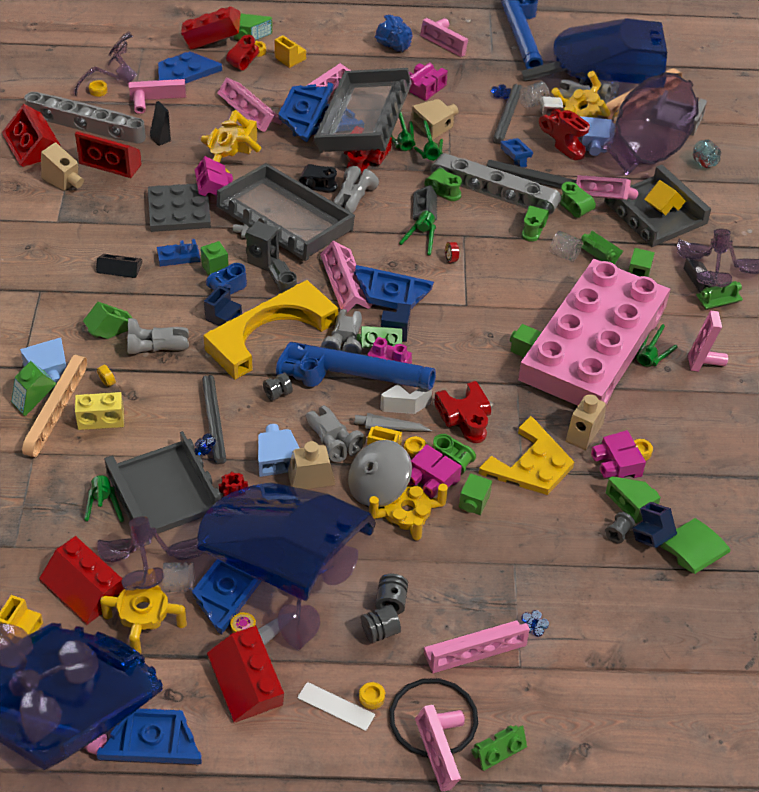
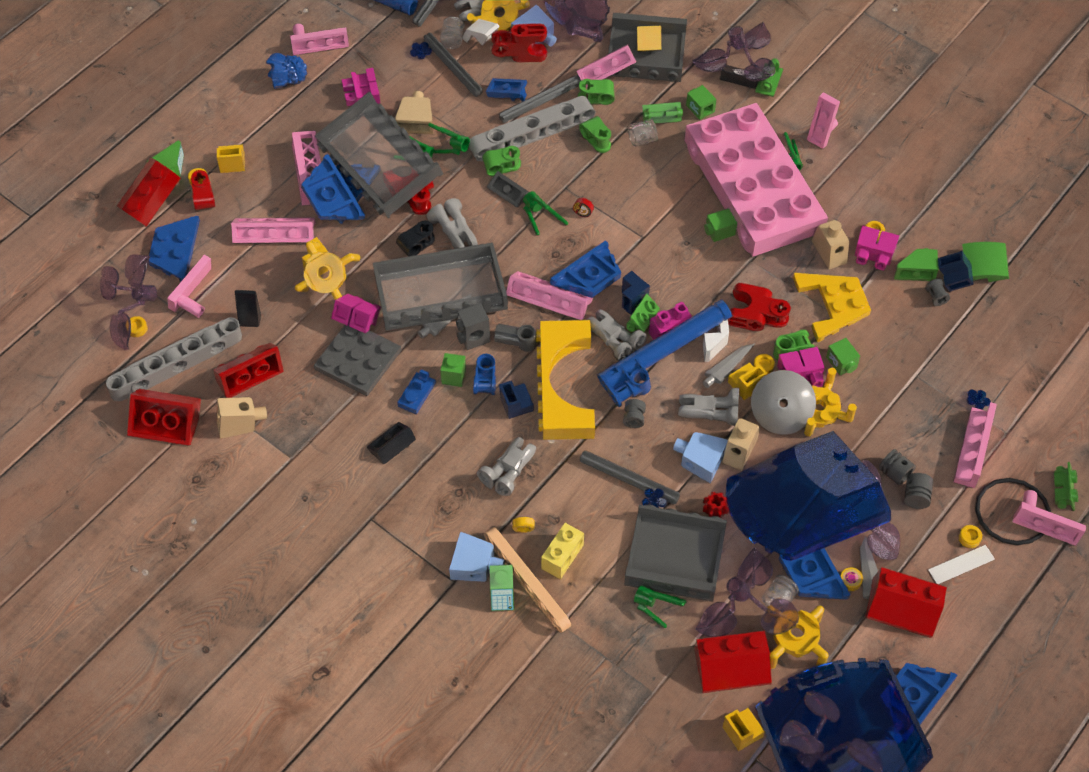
camera: 50 degrees left, 10 degrees up
bright green slope [83,301,132,339] -> none

